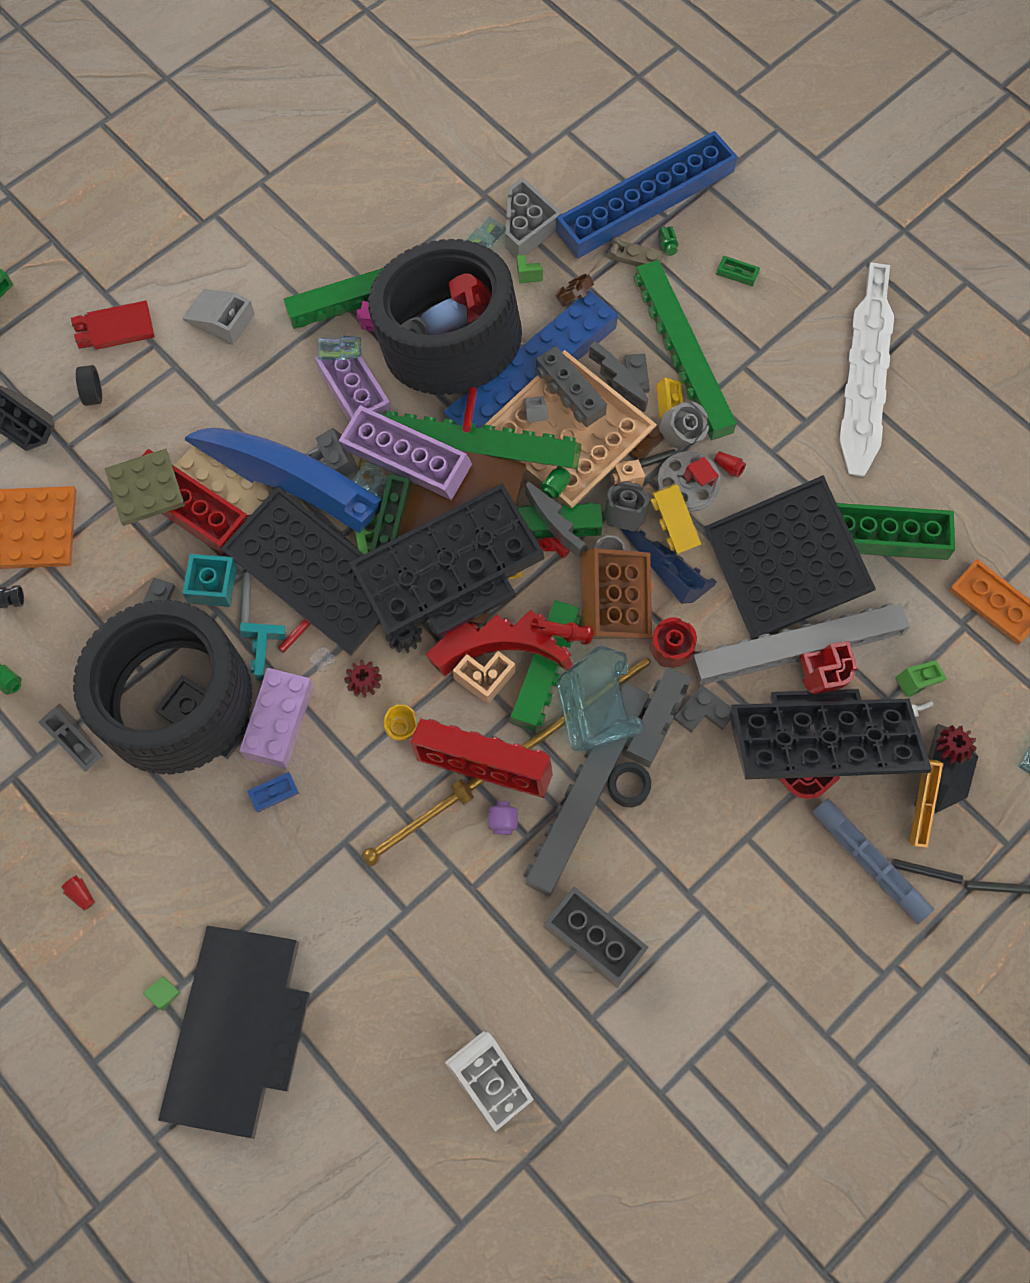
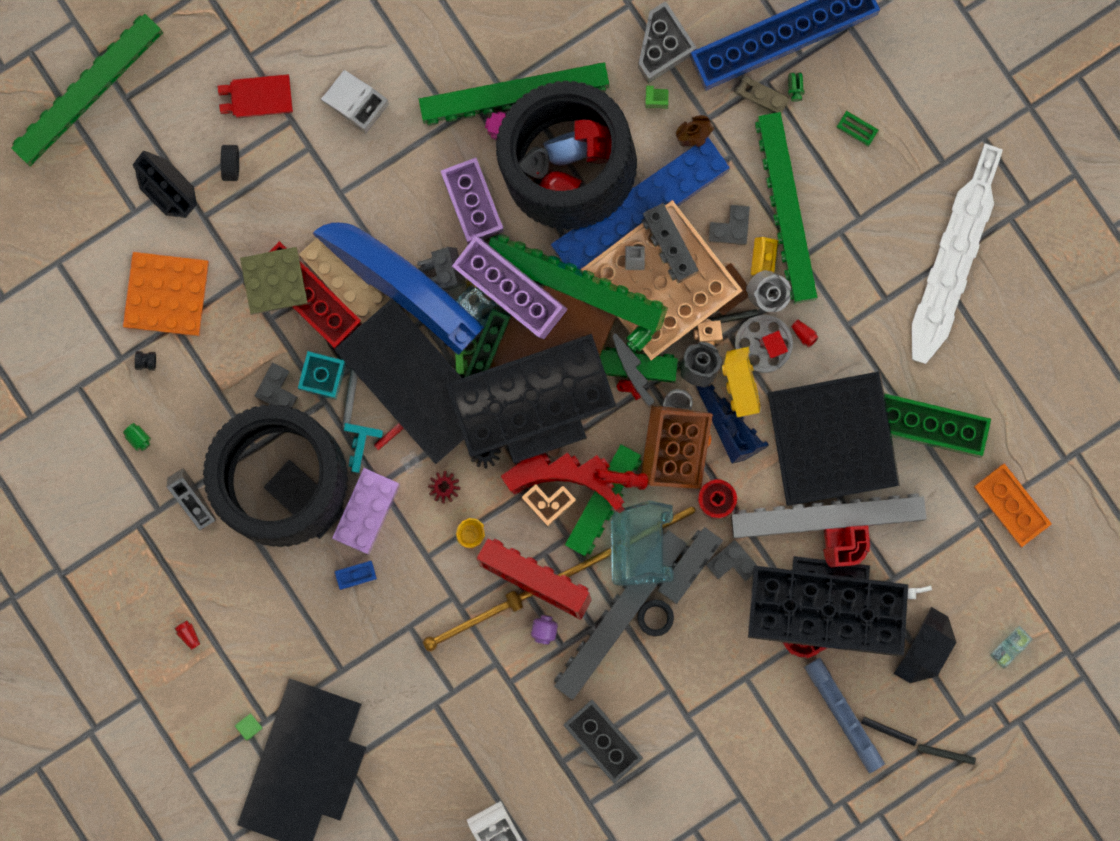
camera: 15 degrees right, 15 degrees up
clear light blue slope [317,335,361,360] -> none
red bar [462,387,477,433] -> none
clear light blue slope [467,216,506,248] -> none
dark grey slope [589,341,648,412] -> none
bright green plate [895,660,947,698] -> none
light orange piece [909,760,943,848] -> none
dark red gear [936,725,977,764] -> none

